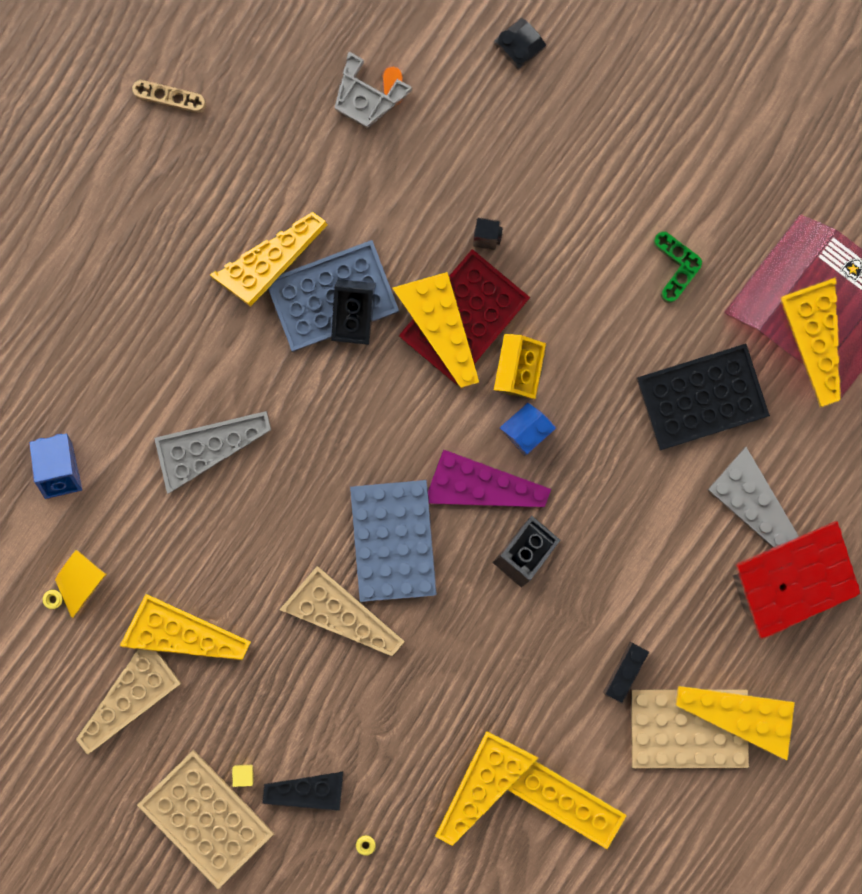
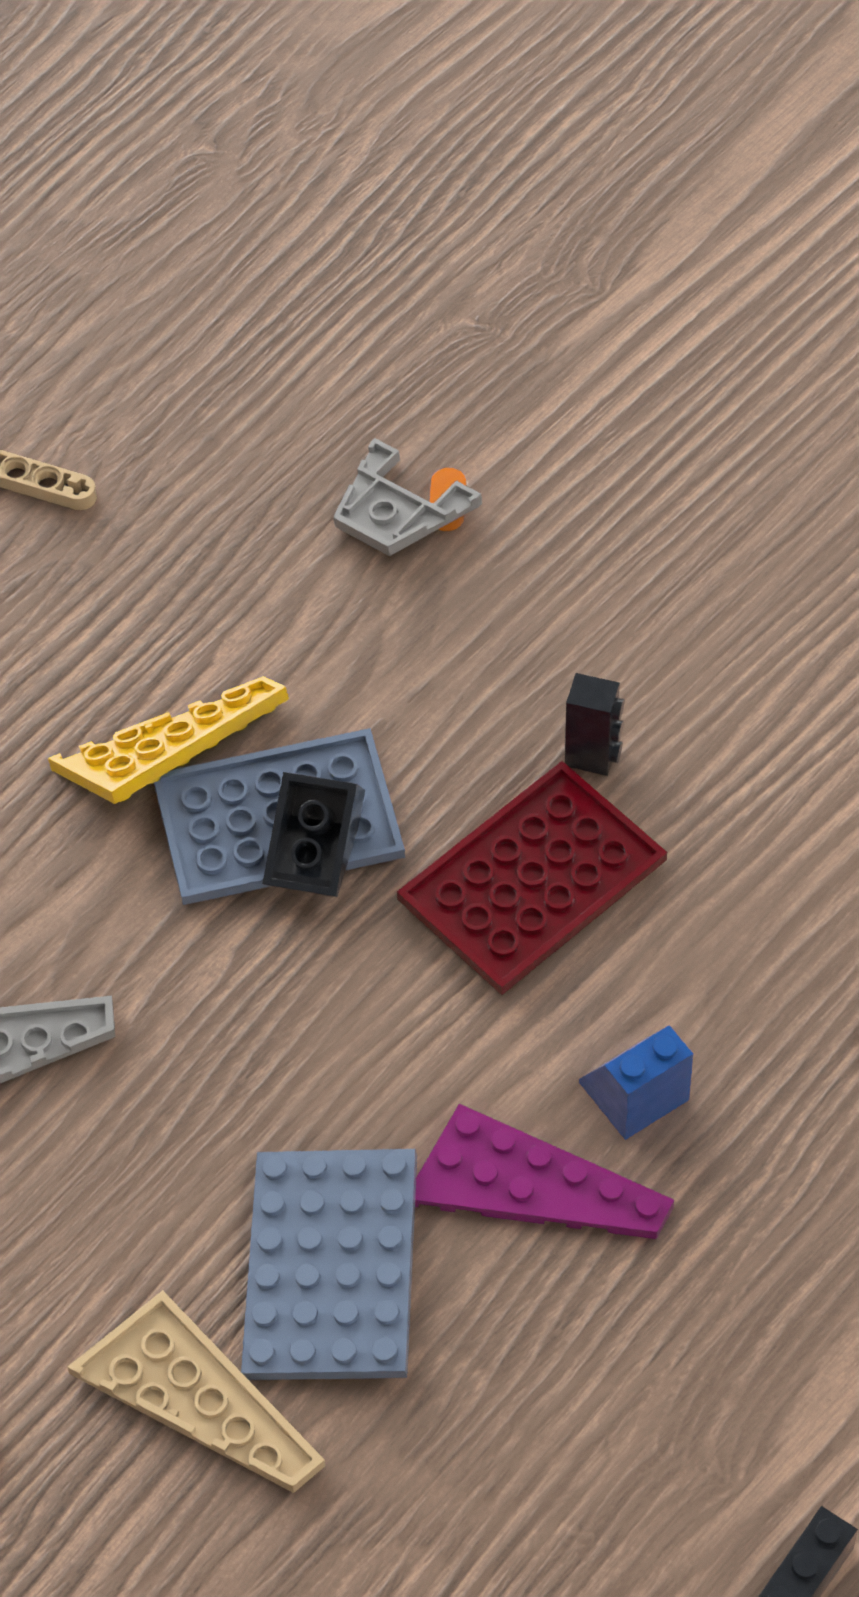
camera: 10 degrees right, 30 degrees down
yellow wing [392,272,479,388] -> none
black slope [492,515,561,588] -> none
black slope [493,18,547,71] -> none
yellow slope [494,334,546,399] -> none

